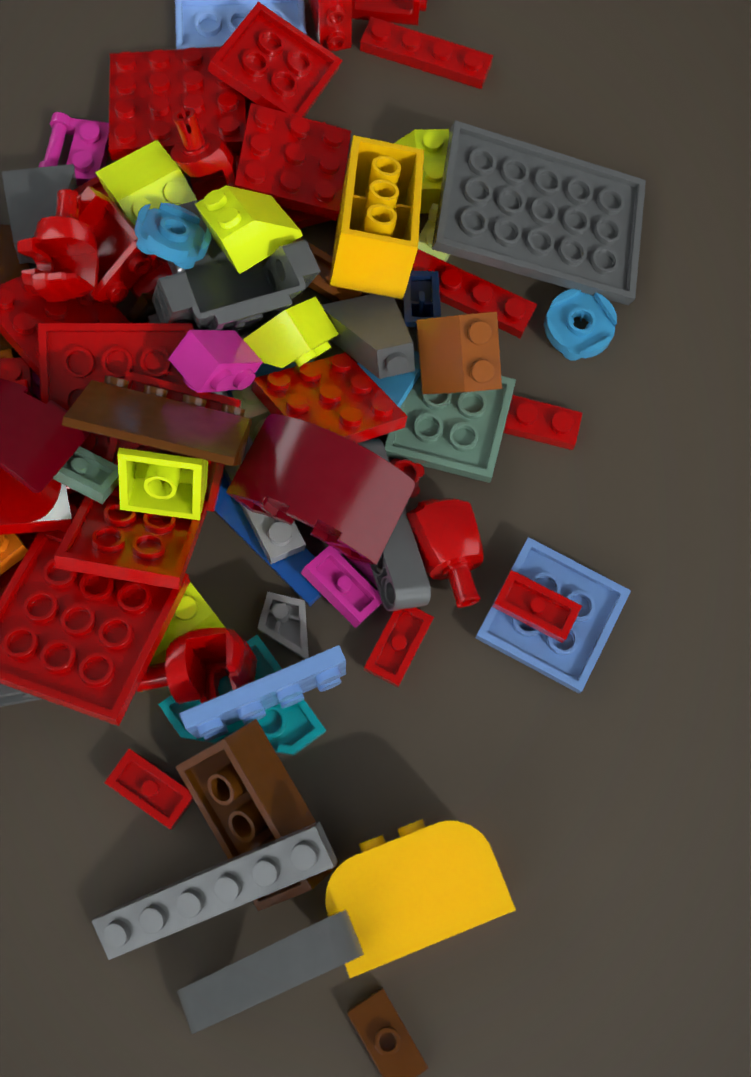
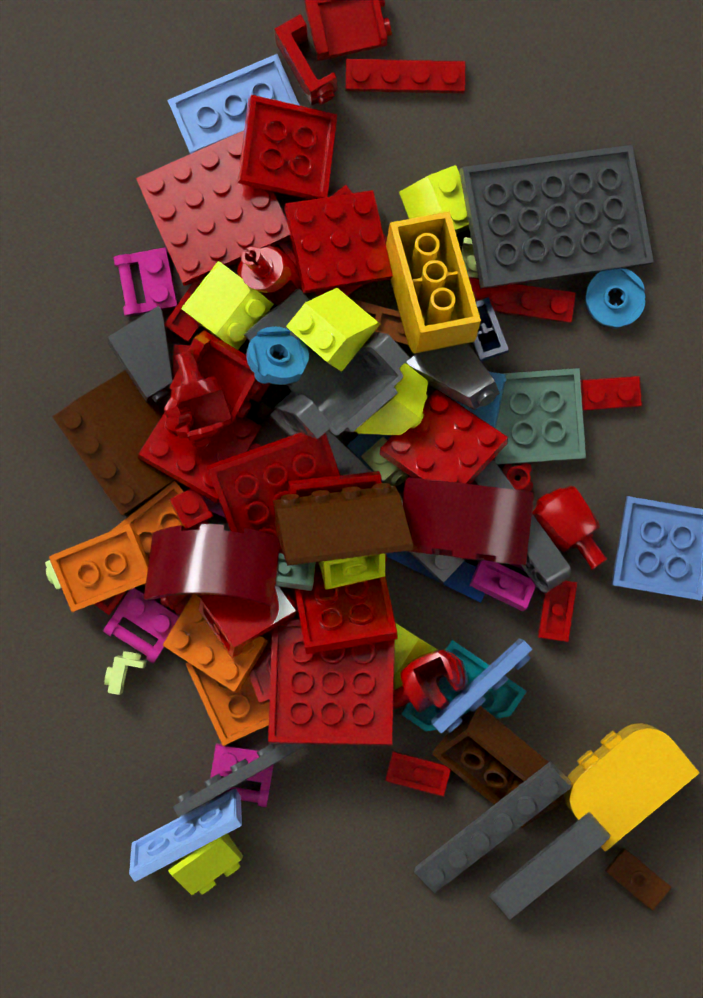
camera: 15 degrees left, 15 degrees up
dark pink brick [168,330,263,393] -> none
light grey piece [257,592,309,659] -> none
dark orange slope [416,312,502,394] -> none
red plate [492,570,582,643] -> none

